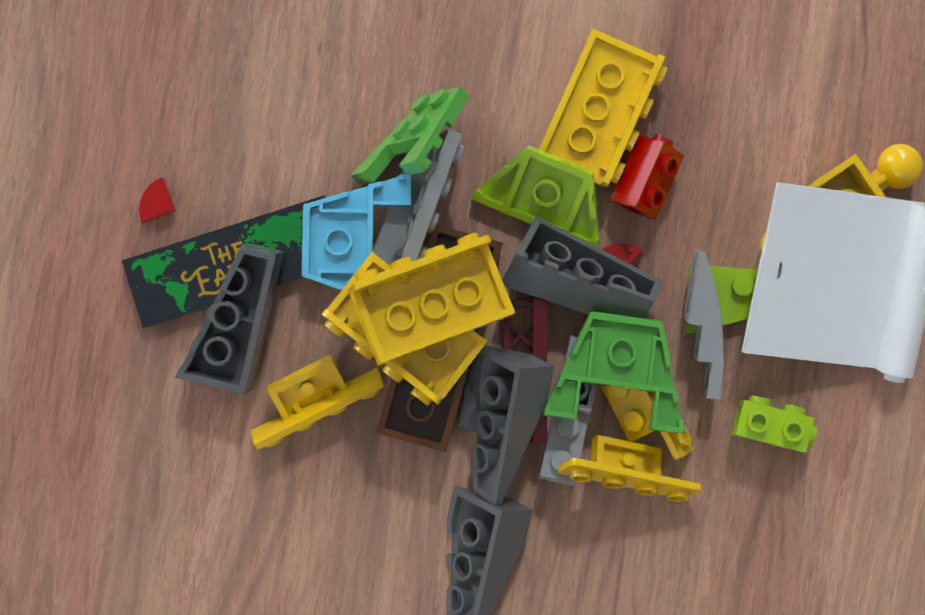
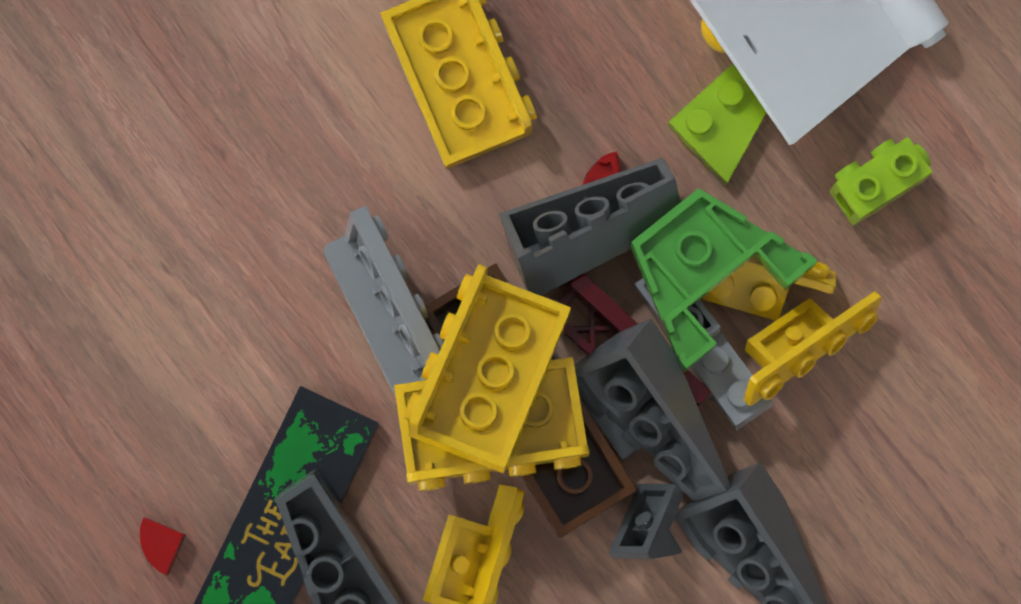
camera: 40 degrees left, 5 degrees down
medium azure wing [302,173,411,291] -> none
bright green wing [350,86,470,185] -> none
lime wing [471,145,600,247] -> none
red brick [610,134,684,220] -> none
light grey slope [684,249,724,400] -> none
none -> dark grey slope [609,484,684,559]

